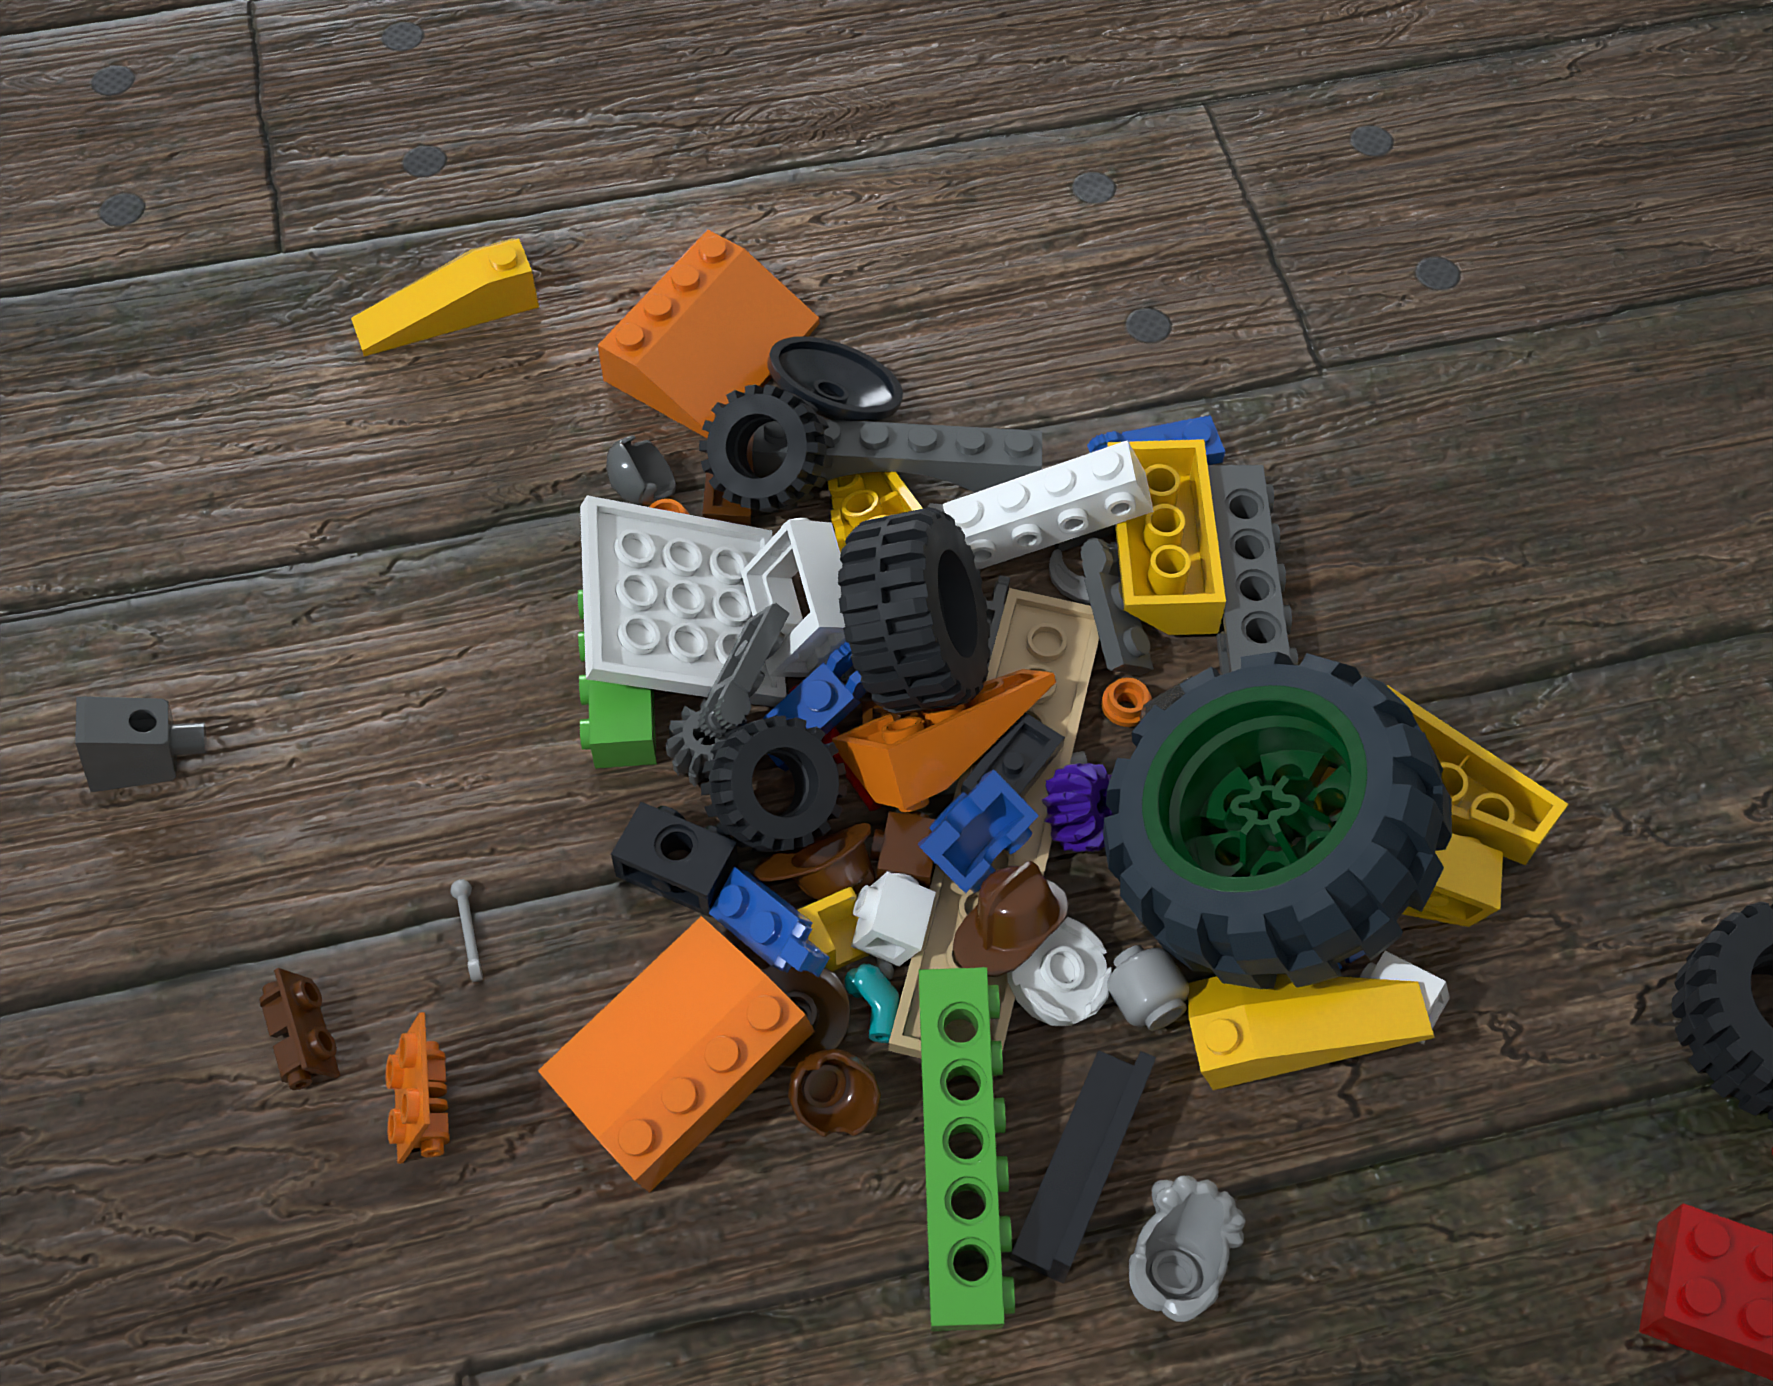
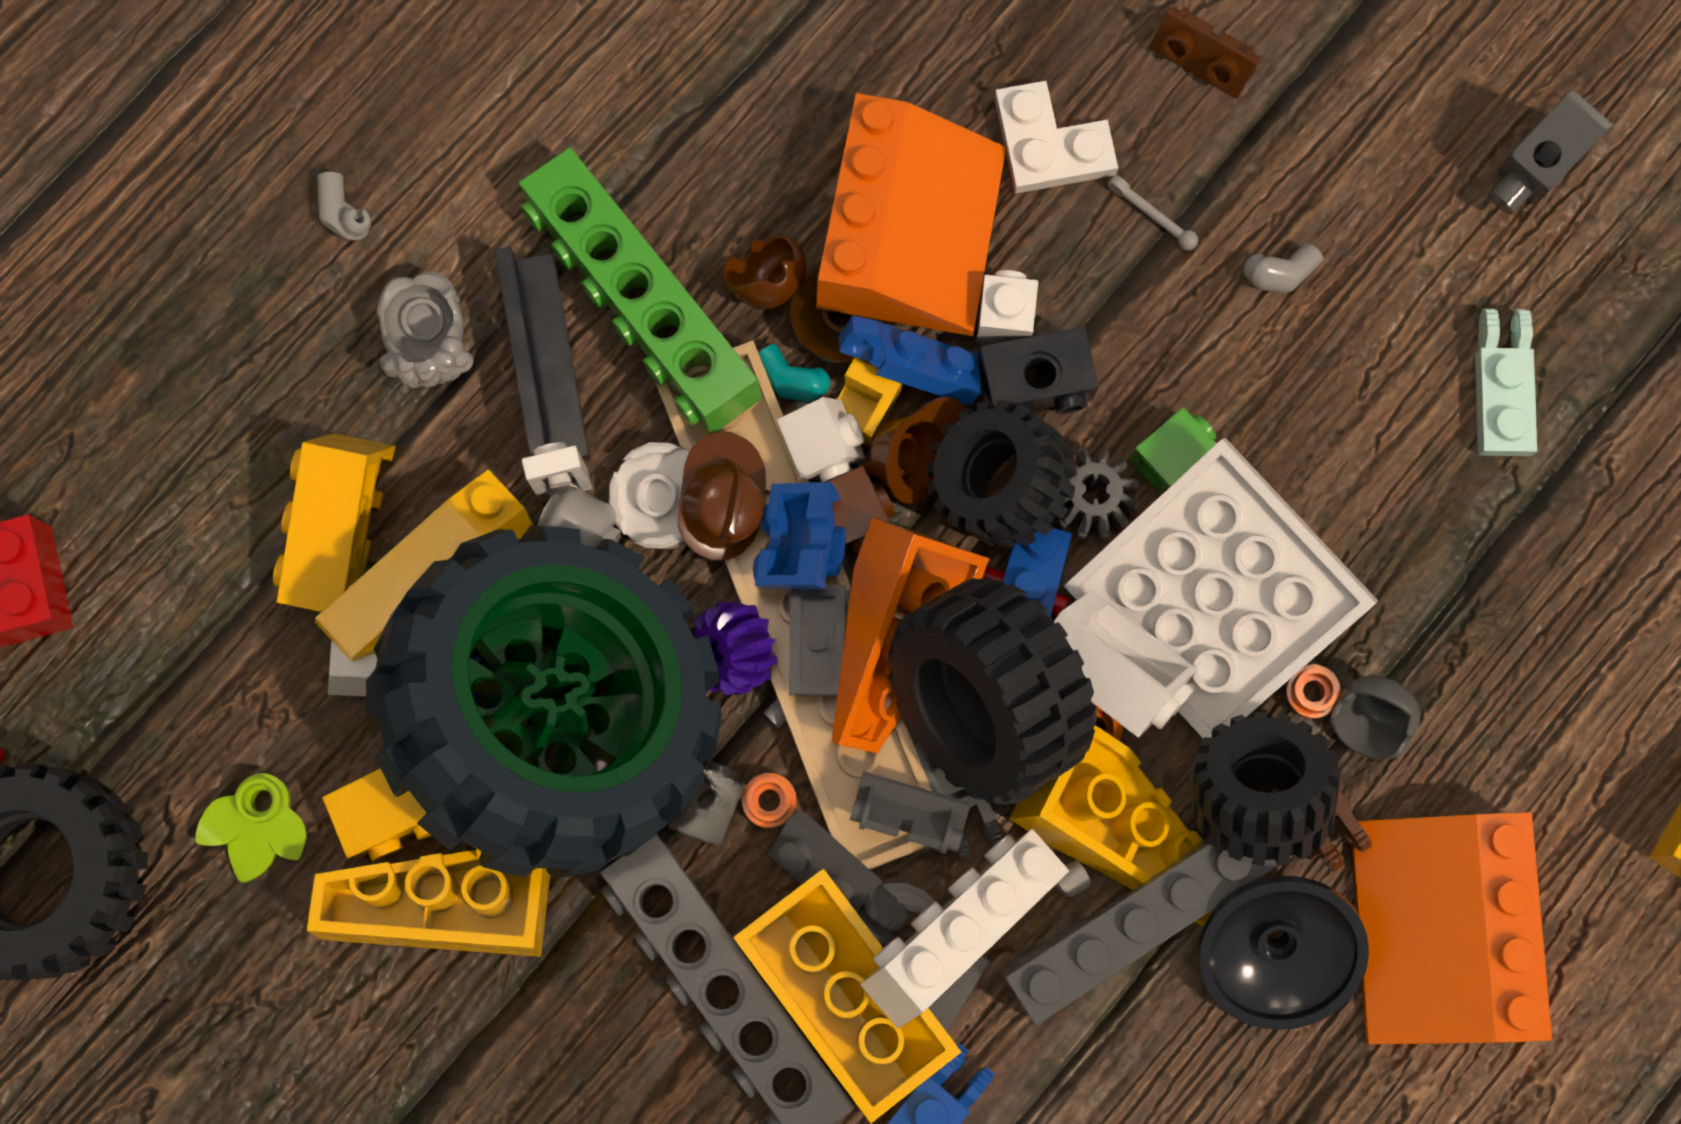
camera: 145 degrees right, 20 degrees up
orange hinge [386,1012,450,1164] -> none
dark grey hinge [698,603,790,738] -> none
none -> lime plate [195,773,307,883]
none -> yellow wedge [273,433,396,612]
none -> white plate [522,442,593,502]
none -> dark grey hinge [850,771,971,854]
none -> white brick [976,270,1038,345]
none -> white plate [994,81,1118,194]
none -> light grey arm [1244,242,1324,293]
none -> light aqua hinge [1475,309,1537,457]

